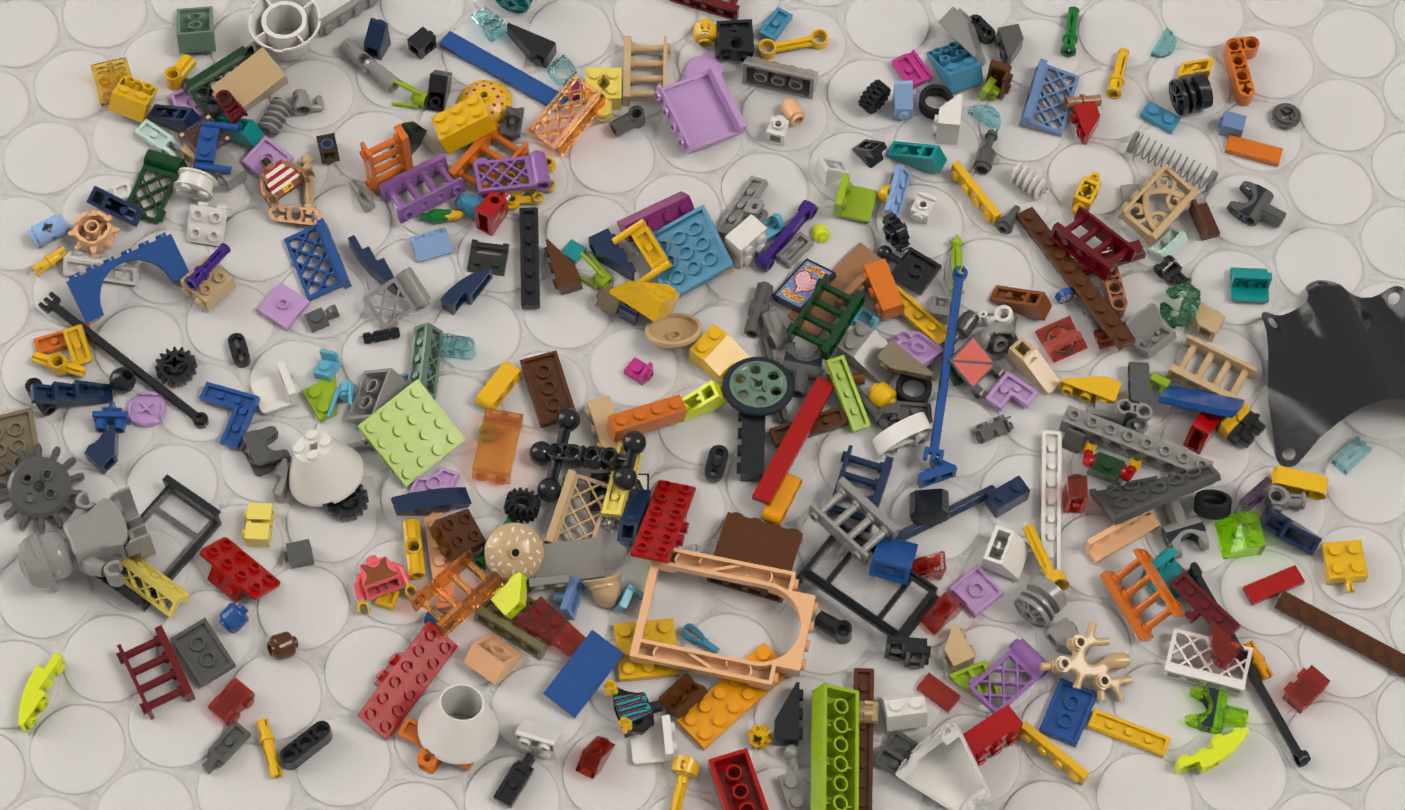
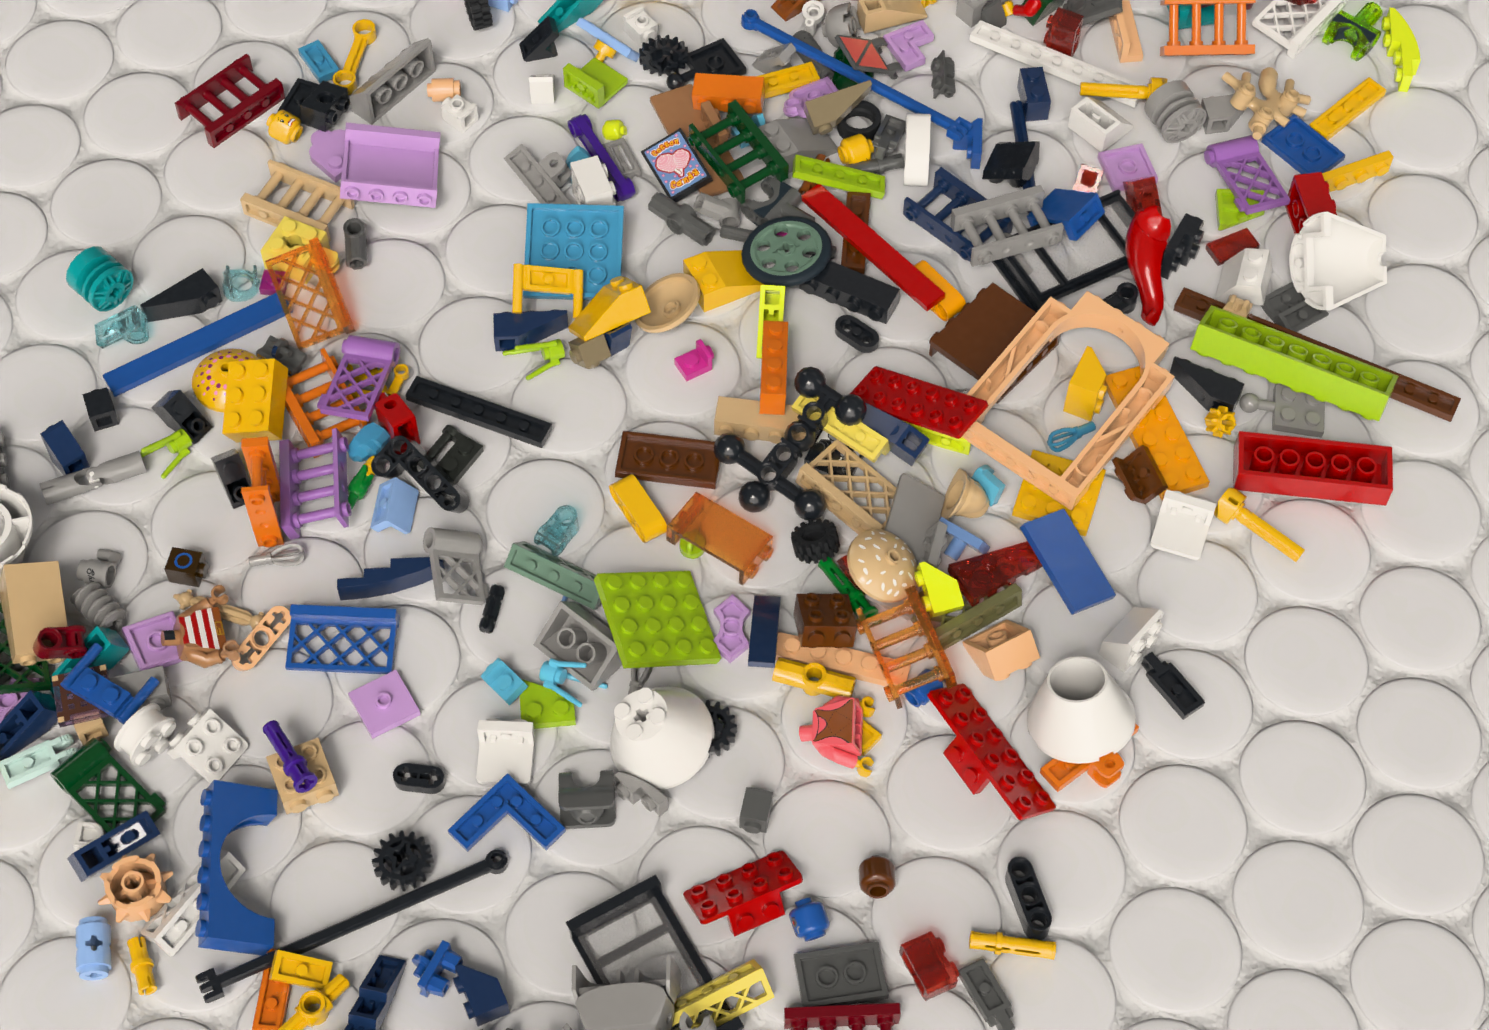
camera: 65 degrees left, 5 degrees down
black piece [109,367,136,394] -> none
lavender tile [127,391,167,428] -> none
light yellow piece [242,503,275,547] -> none
dark grey plate [304,305,340,333] -> none
dark blue slope [440,267,493,315] -> none
reddish brown slope [544,239,583,295] -> none
teal tile [561,239,587,265] -> none
clear red slope [575,735,615,779] -> none
clear bush [600,516,619,532] -> none
torso [604,680,663,738] -> none
magenta brick [617,191,694,243] -> none
tan slope [943,623,976,673] -> none
lime wheel [949,234,965,294] -> none
none -> black beam [371,435,469,513]
none -> yellow slope [1063,346,1108,421]
none -> red animal [1125,205,1171,326]

